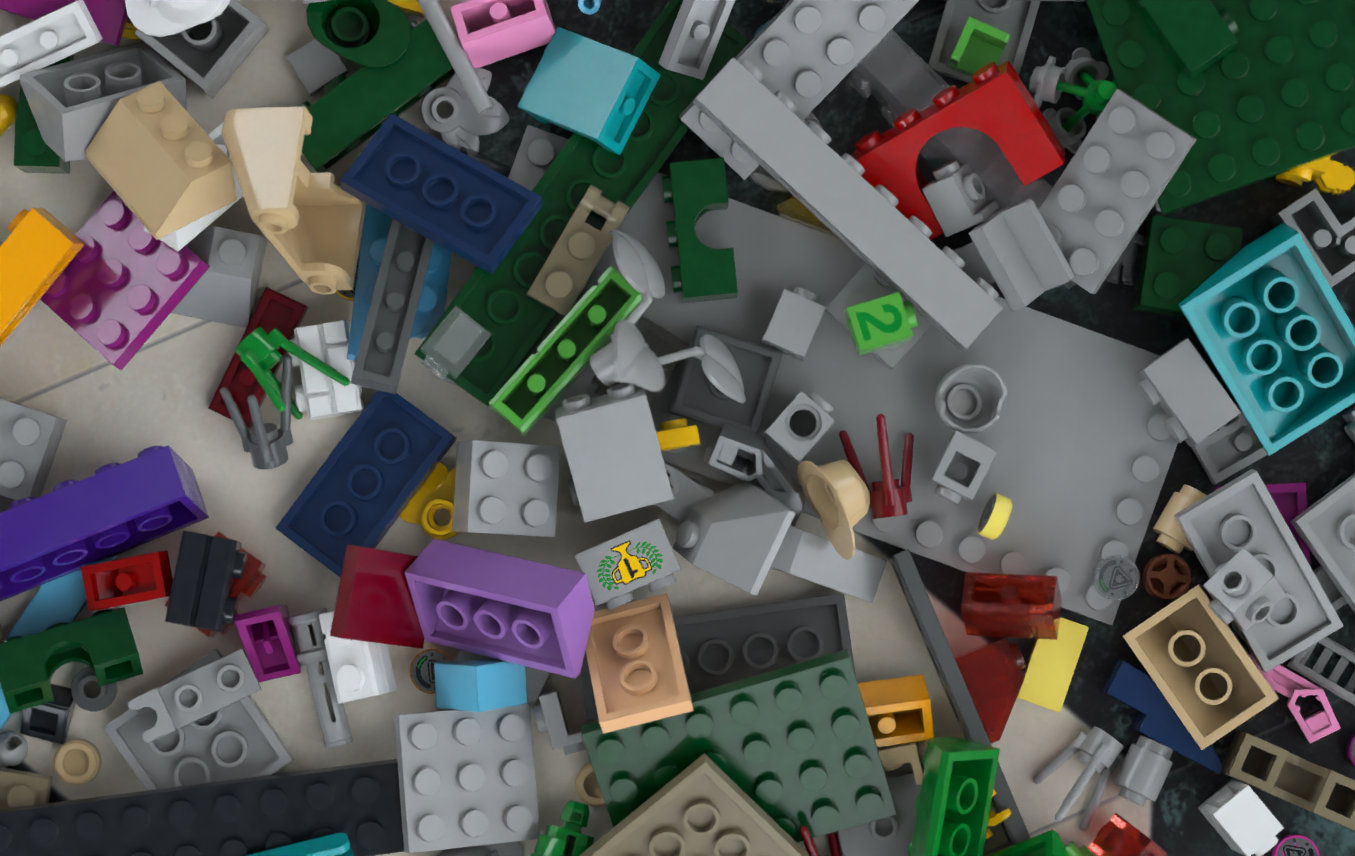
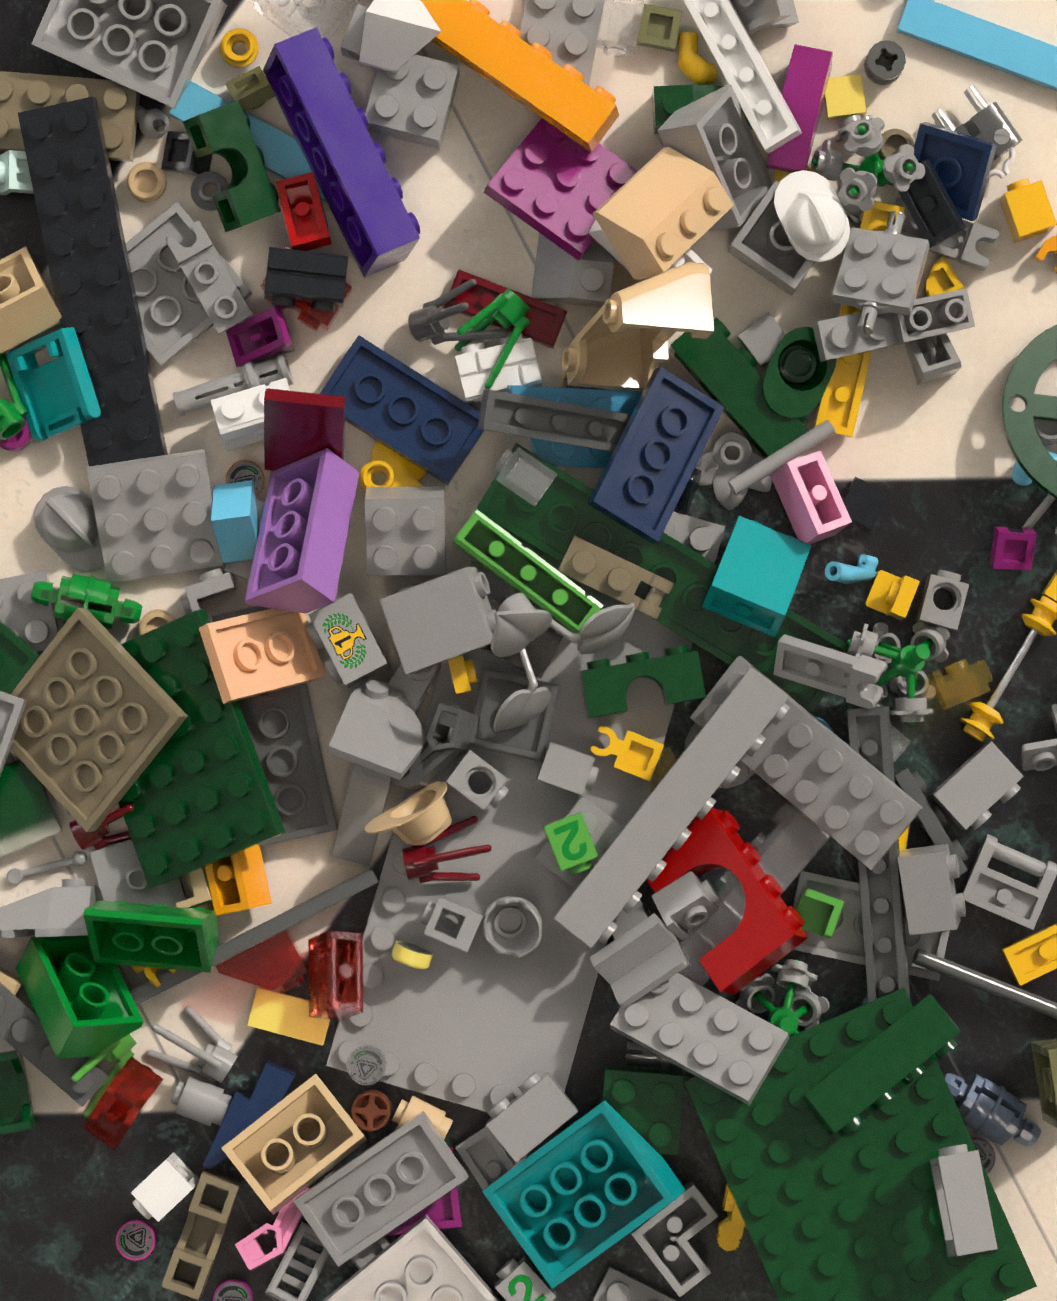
camera: 85 degrees right, 0 degrees up
light grey brick [1203,548,1286,632] -> none
none -> yellow plate [590,726,664,782]

